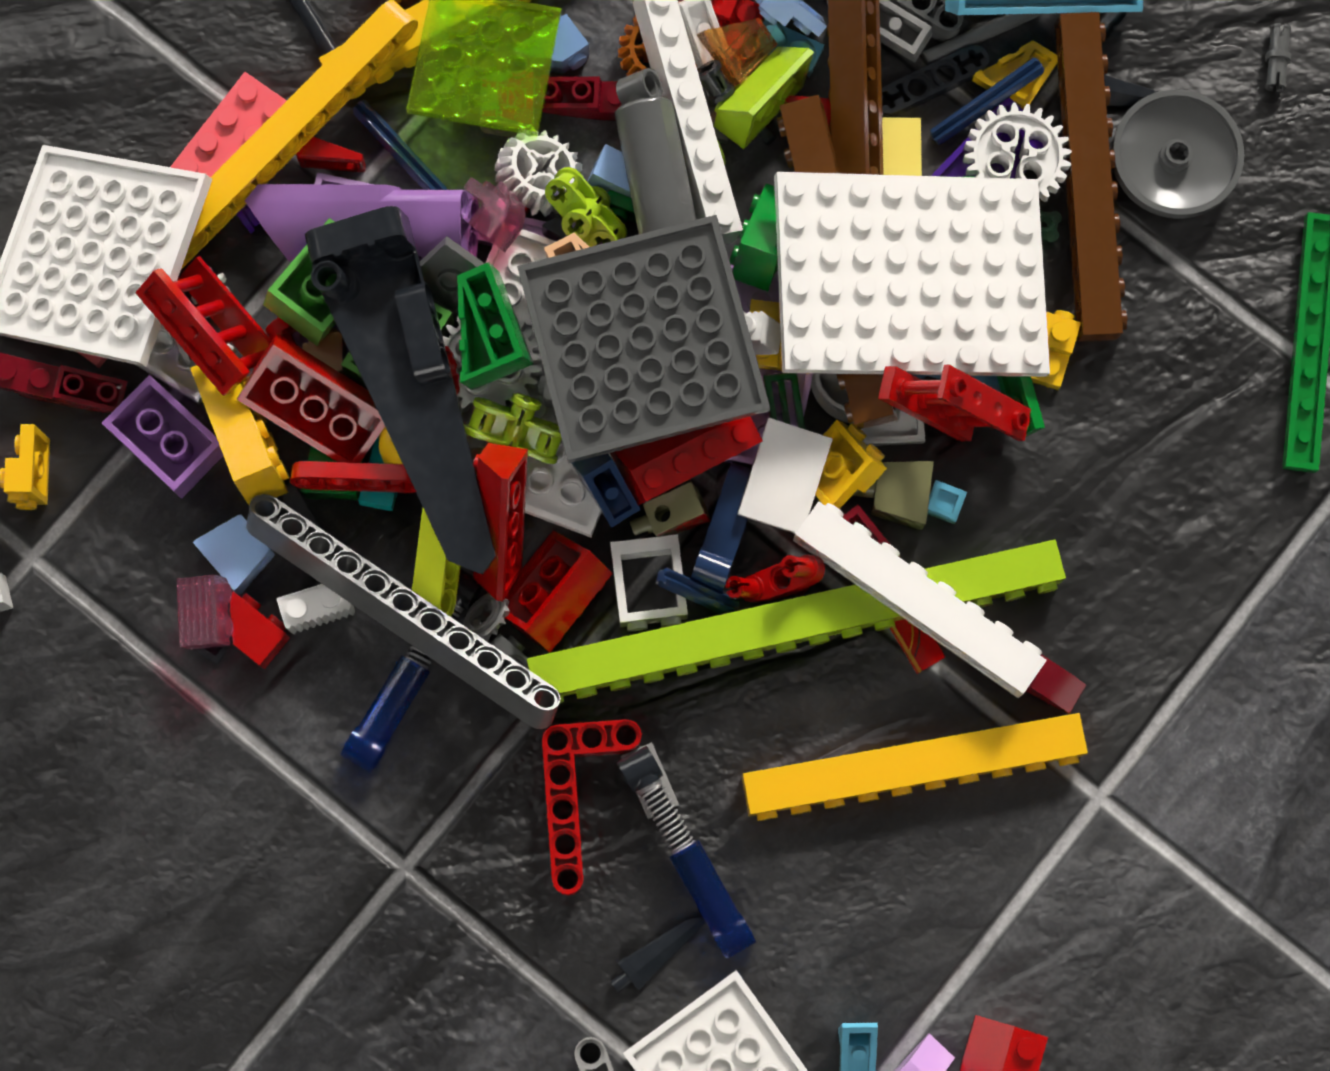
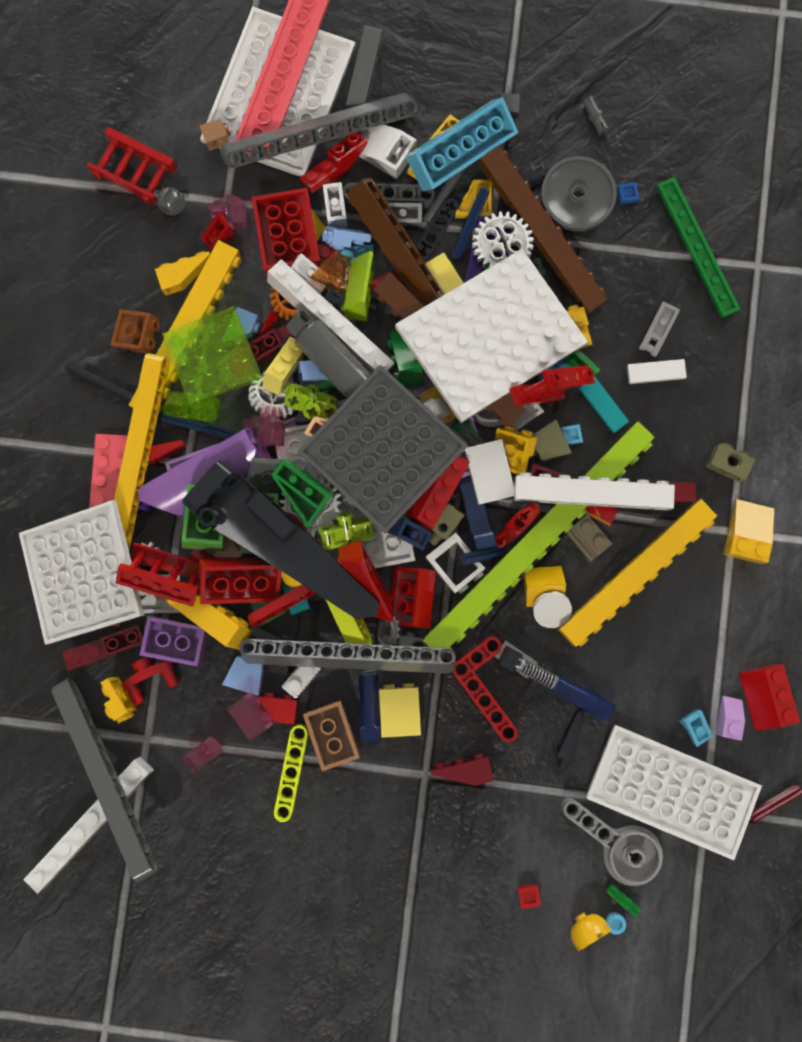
camera: 25 degrees left, 5 degrees up
none -> red connector [121,657,180,706]
none -> clear neon green beam [163,391,221,422]
none -> clear pink brick [182,736,223,774]
none -> red piece [258,311,278,337]
none -> light yellow brick [262,337,305,396]
none -> neon yellow beam [274,723,309,822]
none -> medium nougat brick [303,699,360,771]
none -> light yellow brick [379,683,421,737]
none -> dark red slope [430,753,494,786]
none -> yellow slope [523,566,566,607]
none -> white tile [533,591,572,628]
none -> dark tan plate [566,514,612,562]
none -> teal tile [579,377,629,434]
none -> blue tile [617,182,640,205]
none -> white tile [627,359,687,384]
none -> light grey plate [638,301,680,357]
none -> olive brick [705,443,755,483]
none -> yellow slope [723,499,774,564]

